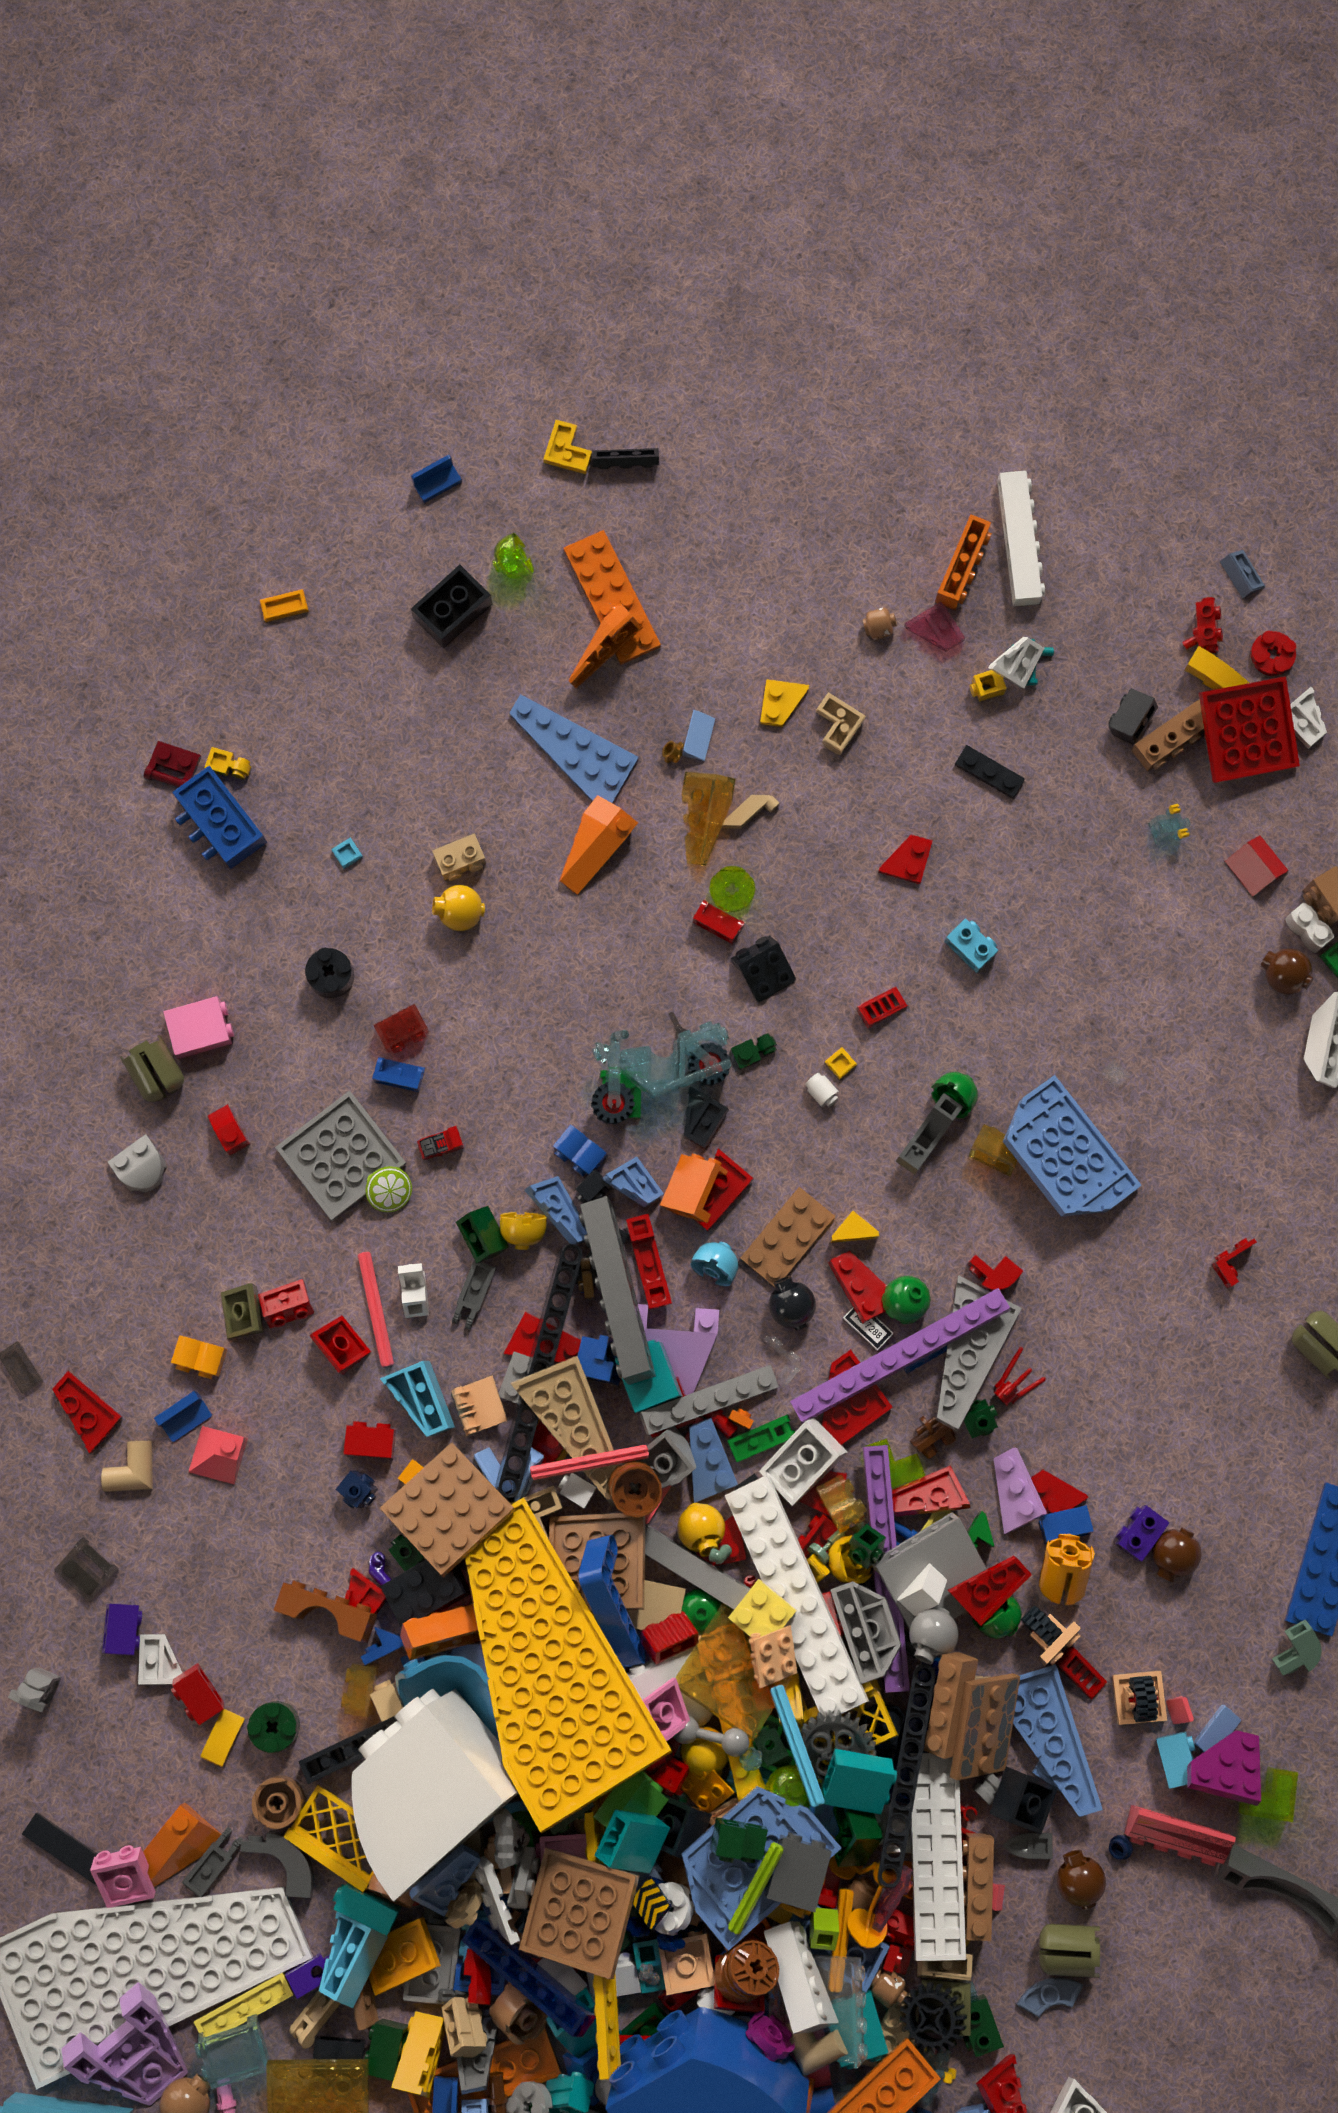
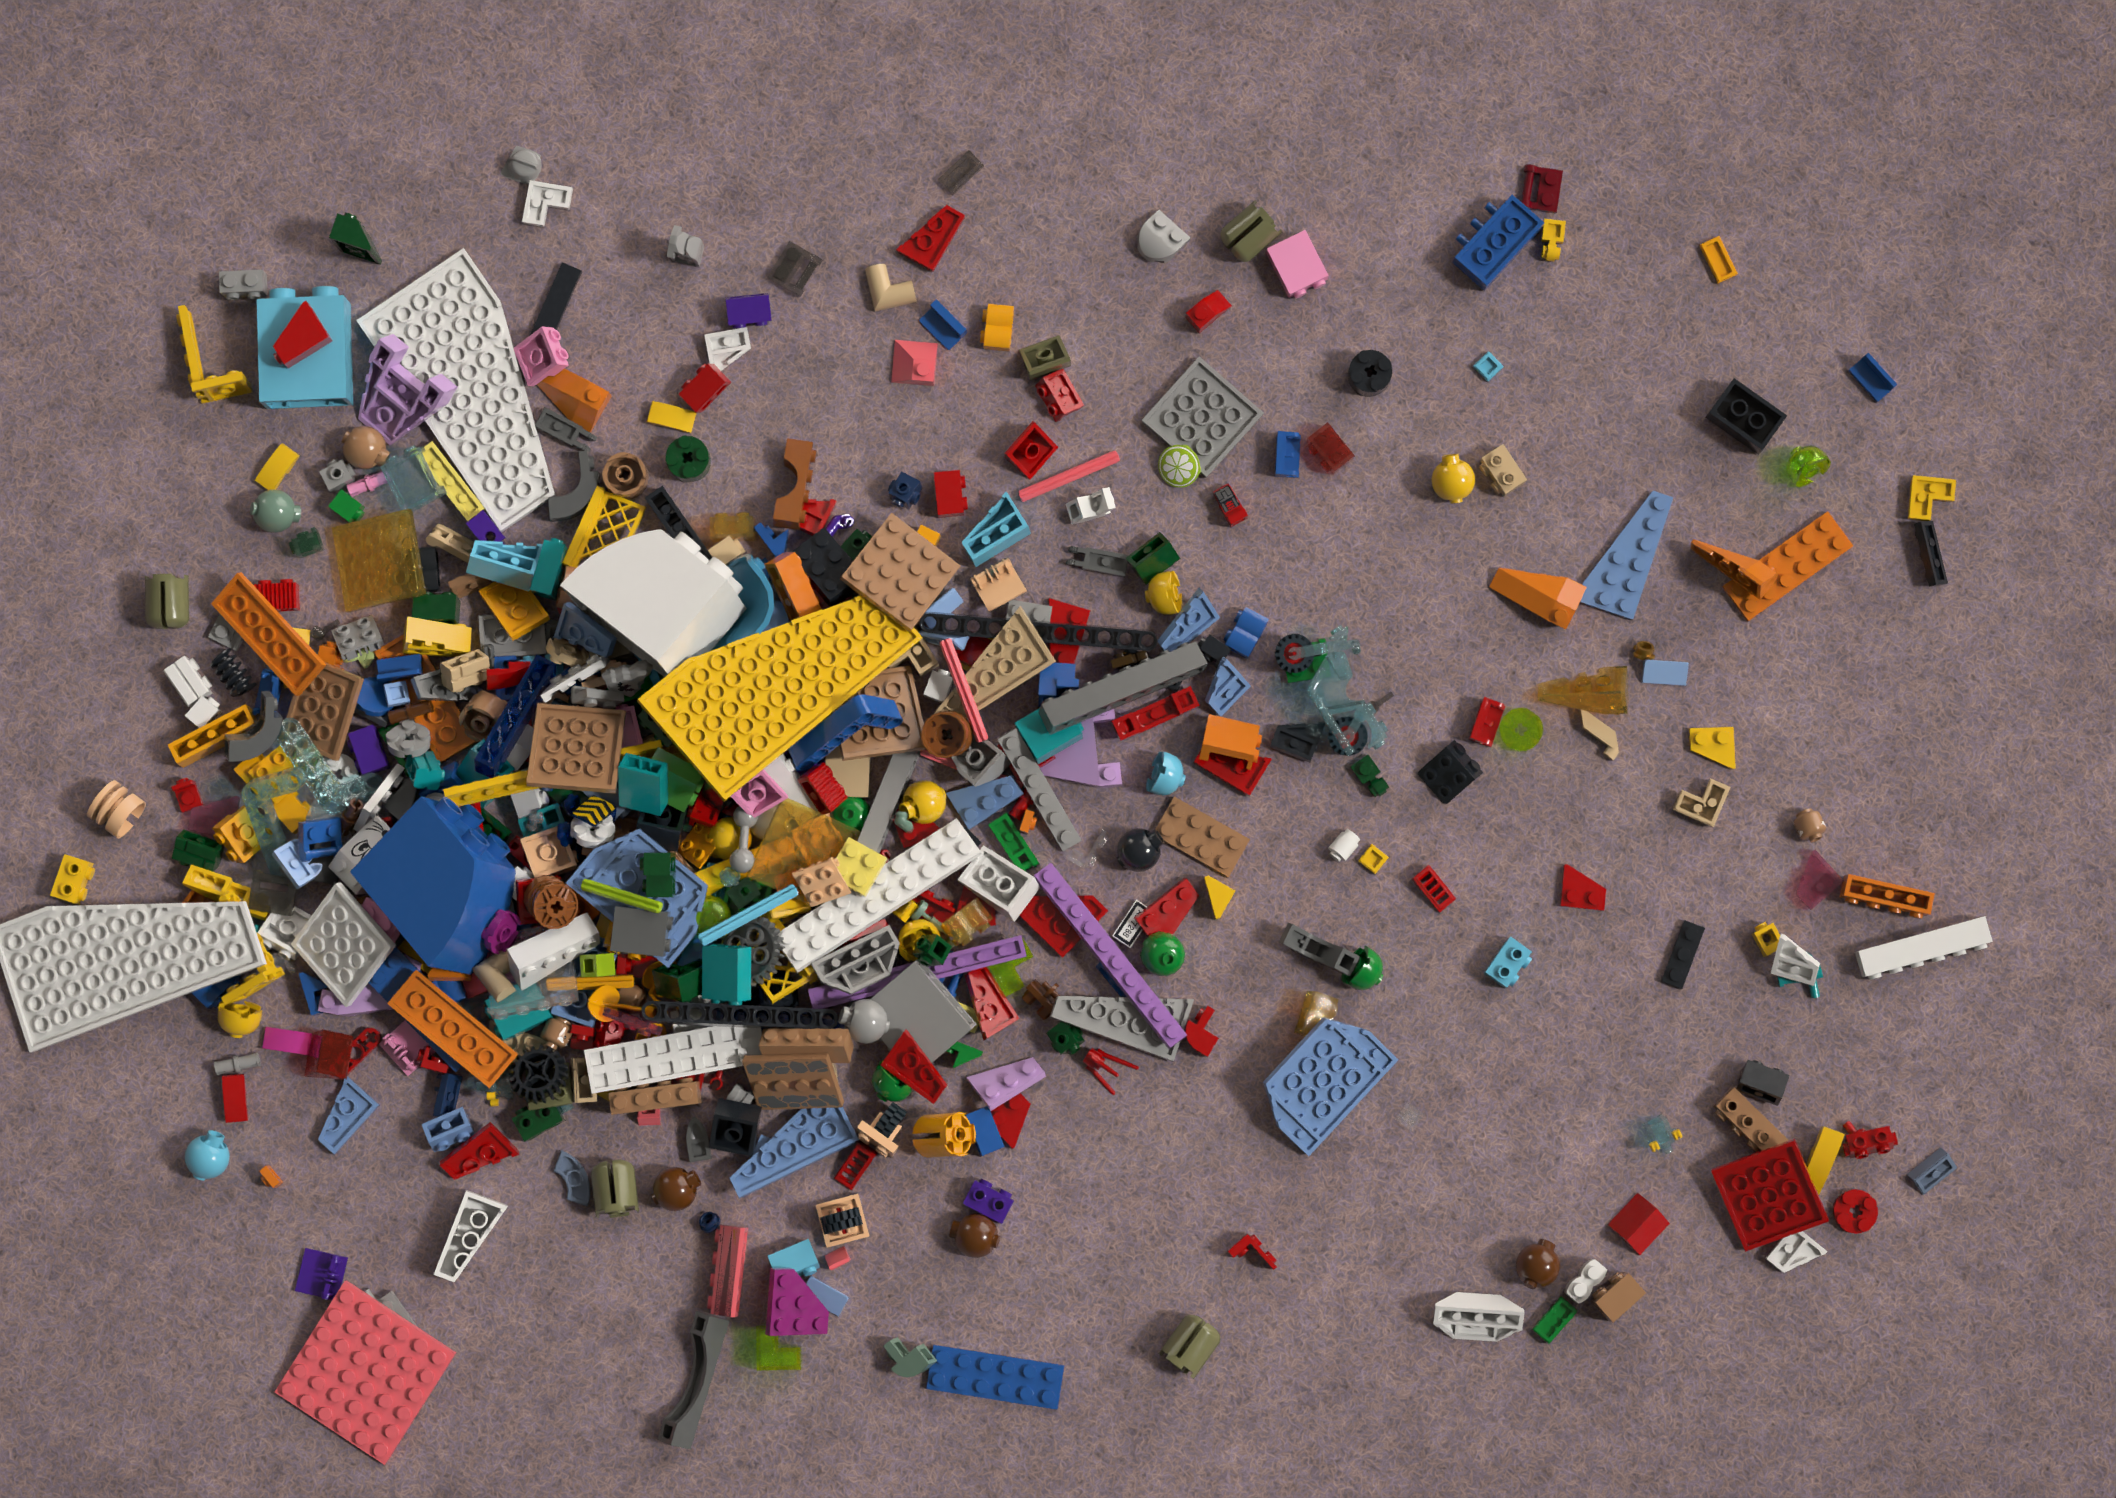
camera: 85 degrees right, 5 degrees up
white slope [897,1563,947,1616] -> none

